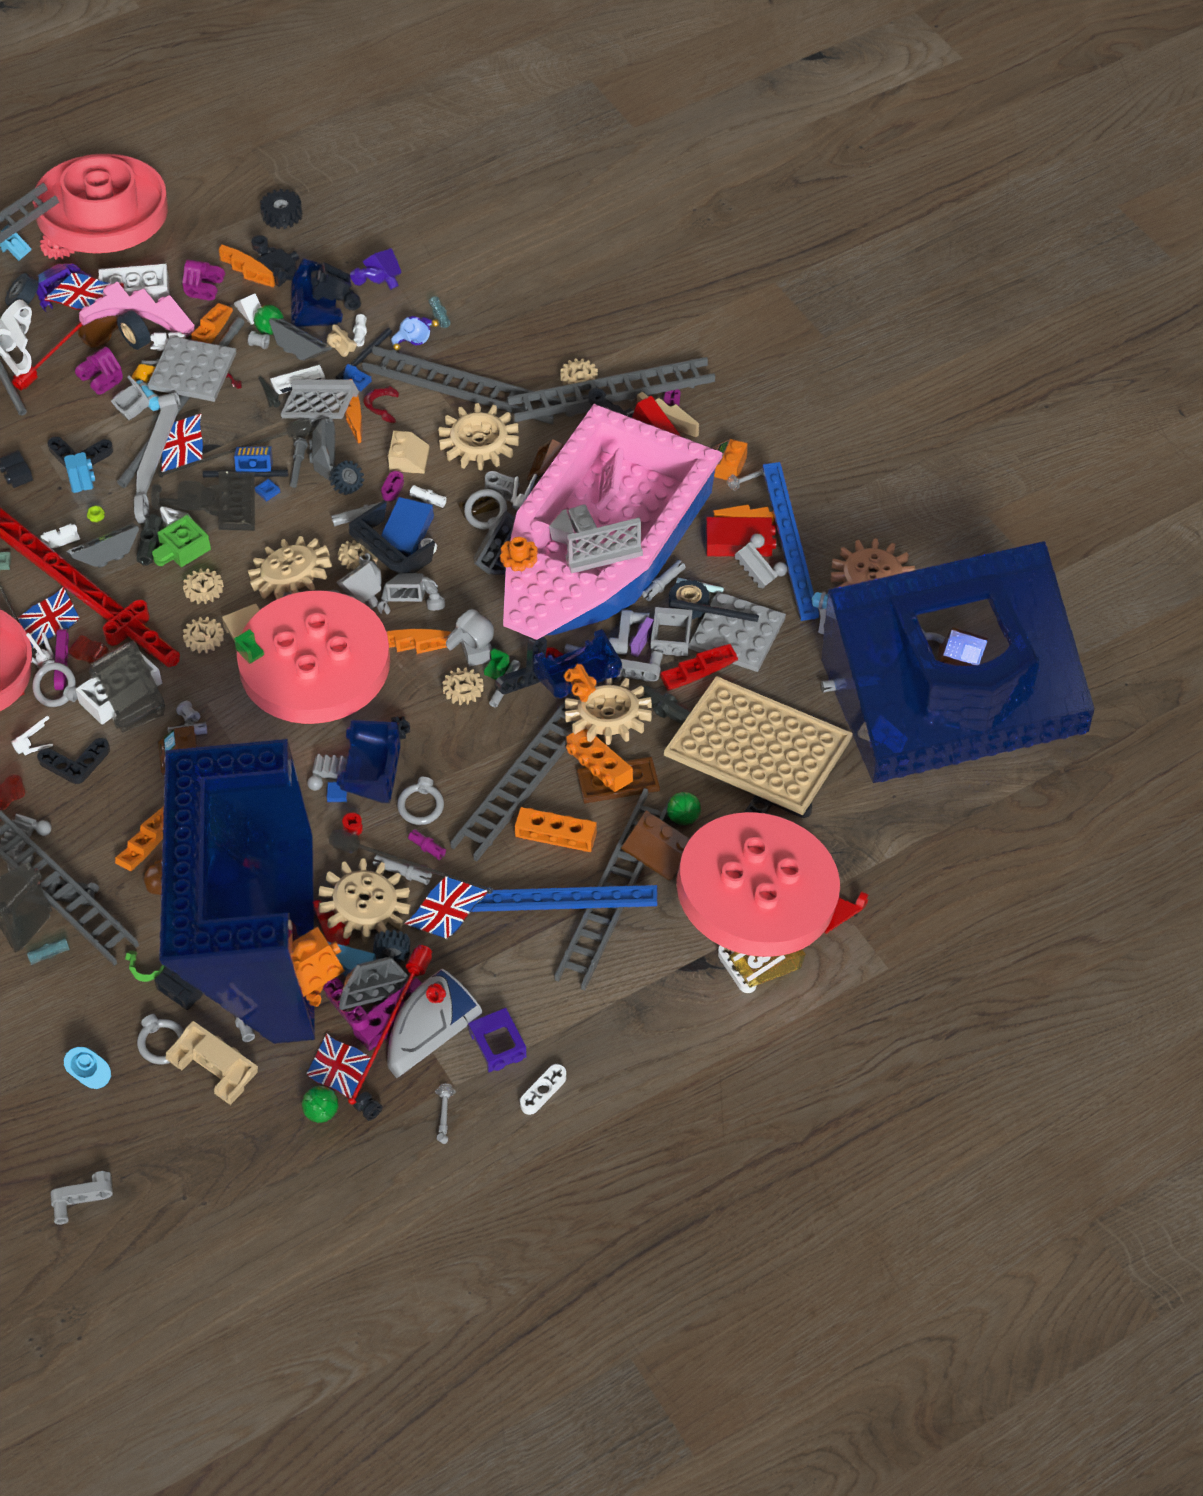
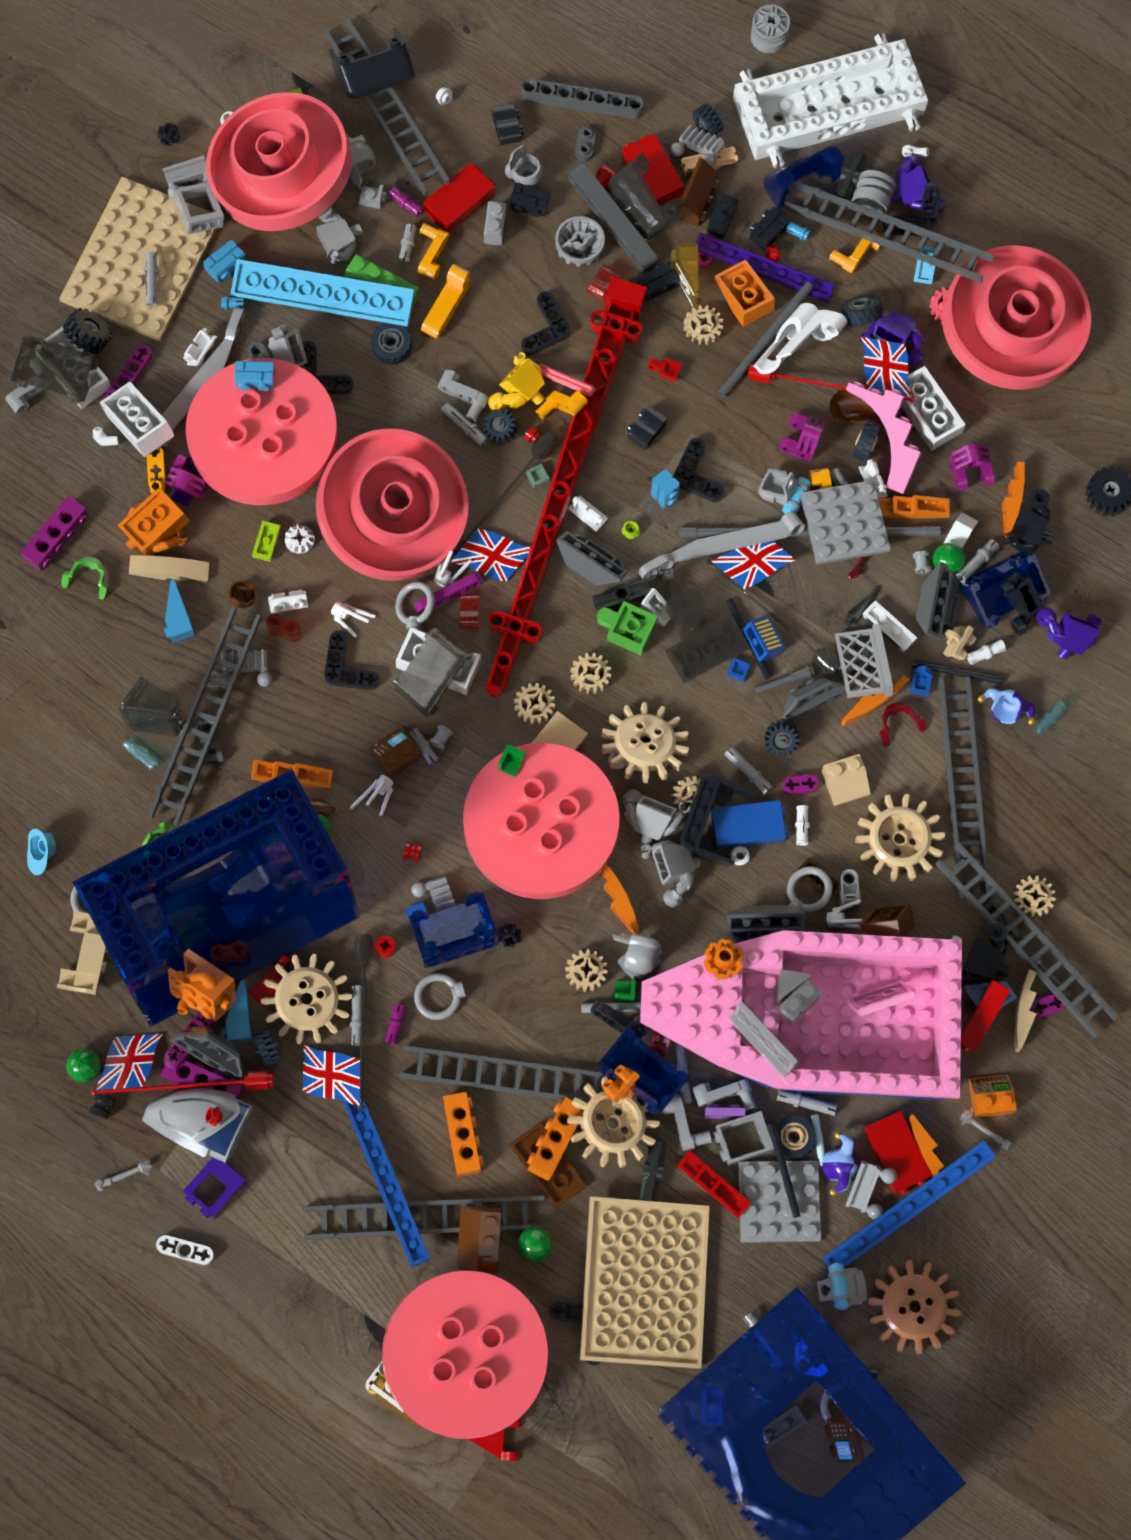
camera: 60 degrees right, 20 degrees up
none -> piece [822,1131,858,1196]
none -> light grey pin [956,539,999,583]

